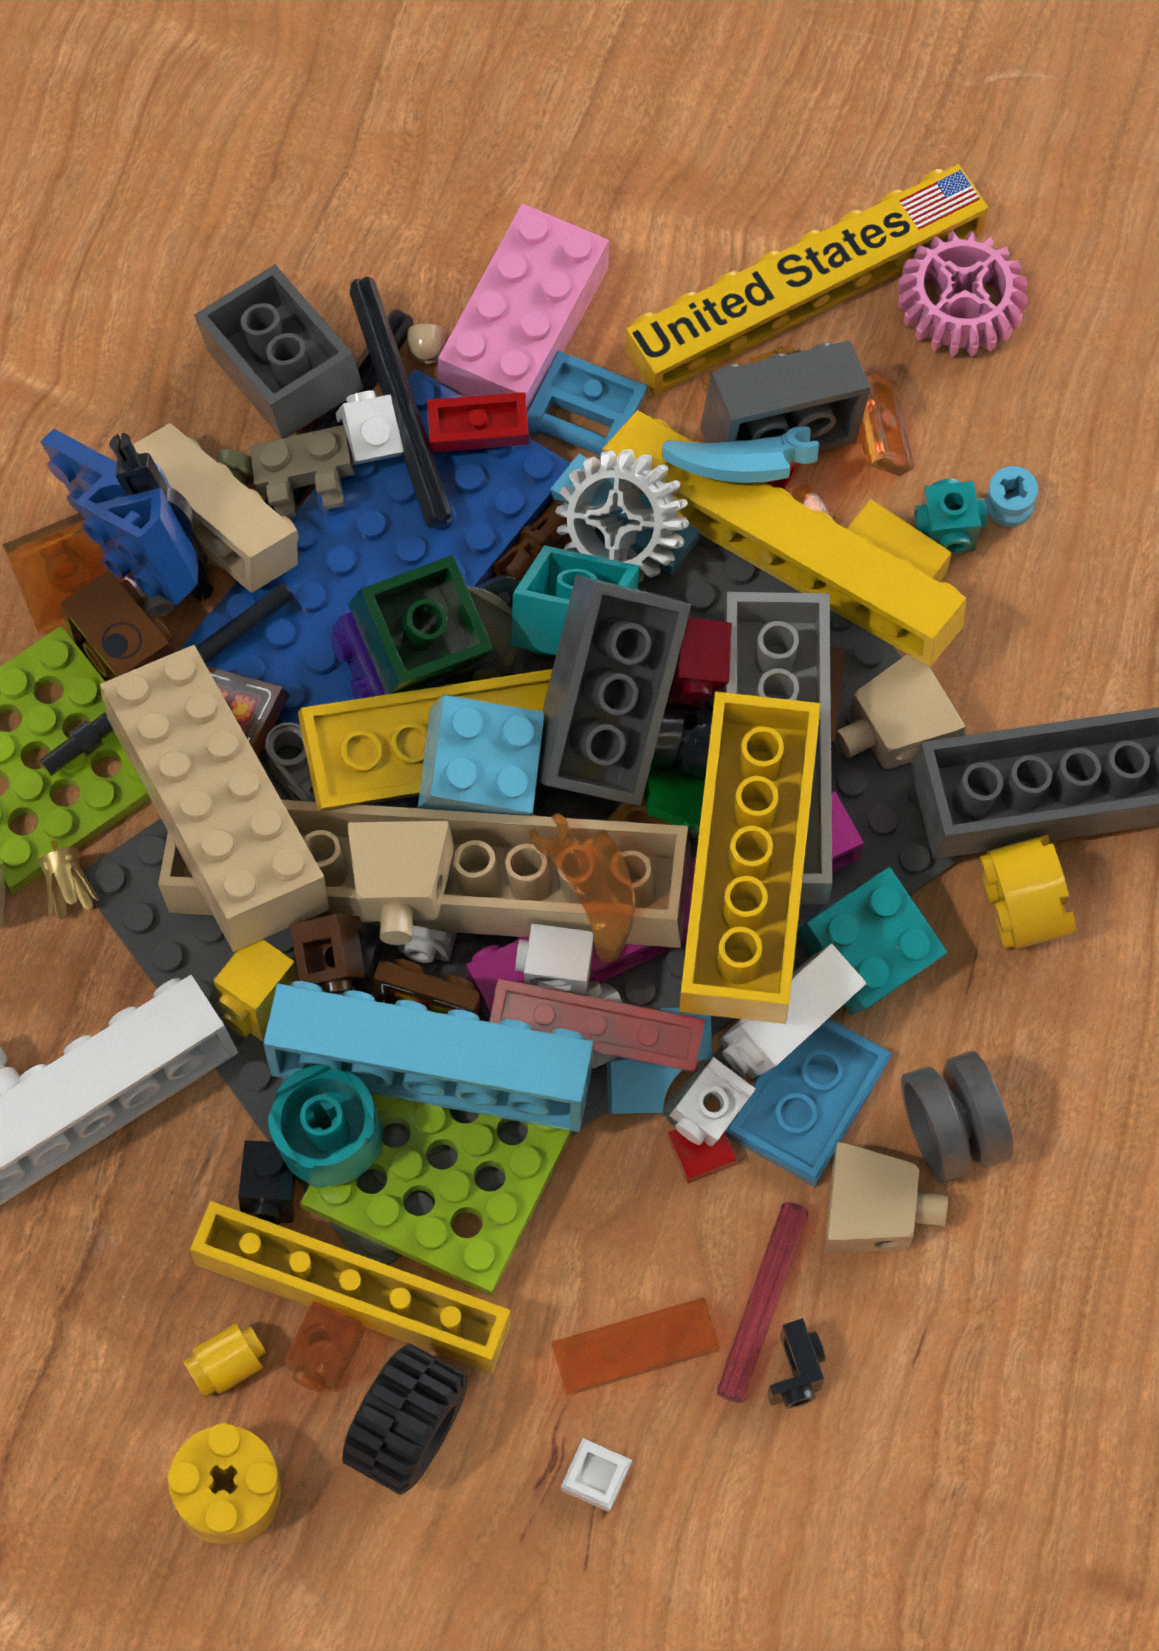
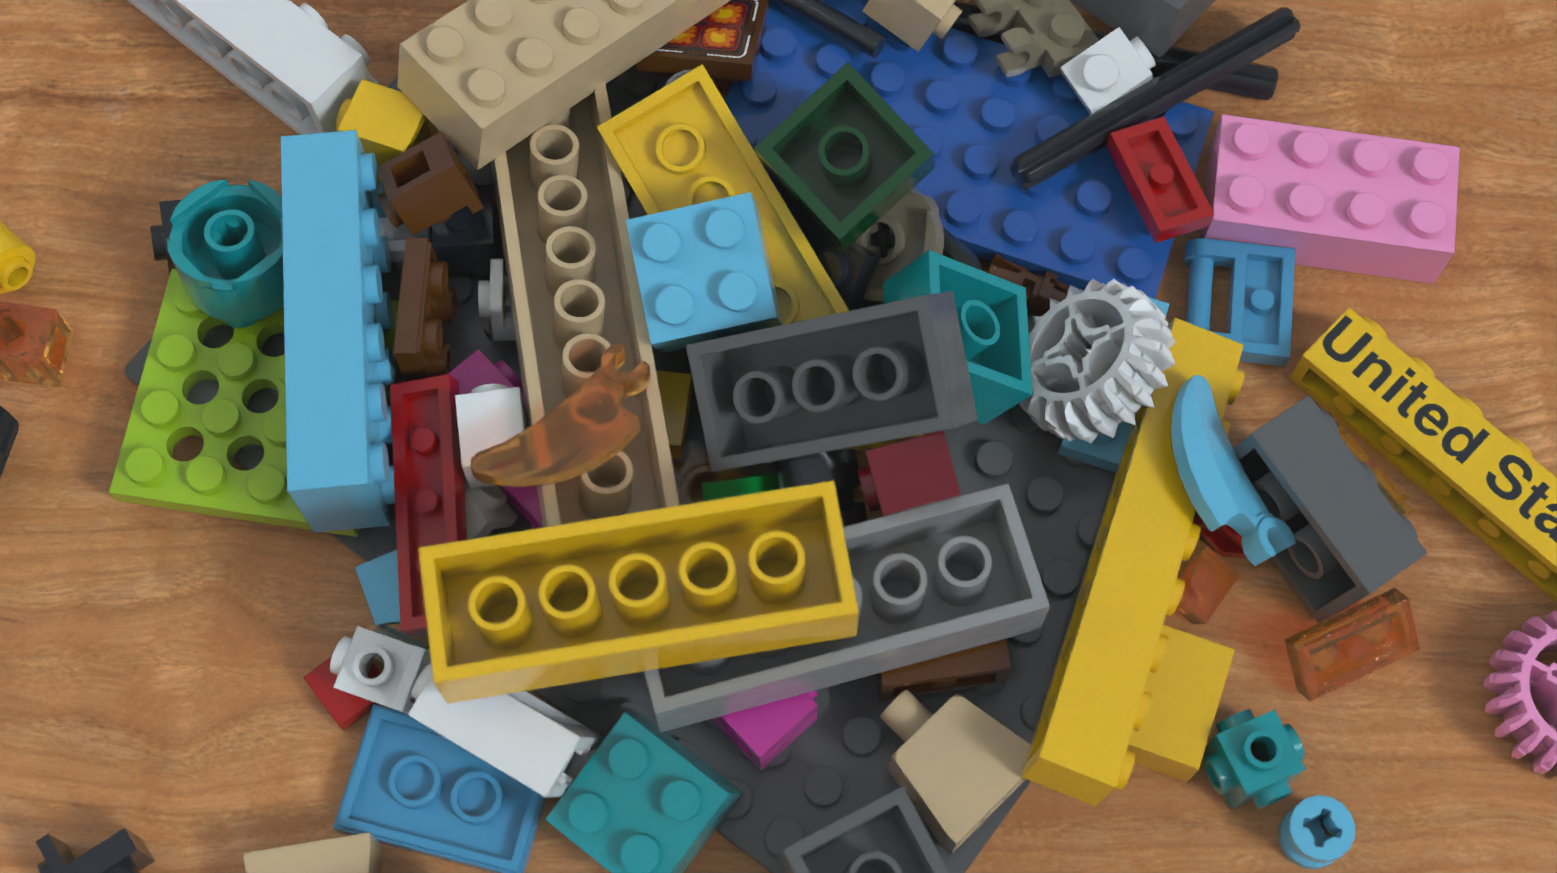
camera: 75 degrees right, 0 degrees up
yellow brick [190,1201,511,1374] -> none
tan torso [348,821,454,945] -> none
tan hinge [407,324,446,364] -> none
clear orange tile [551,1297,720,1396] -> none
clear pink axle [717,1202,809,1403] -> none

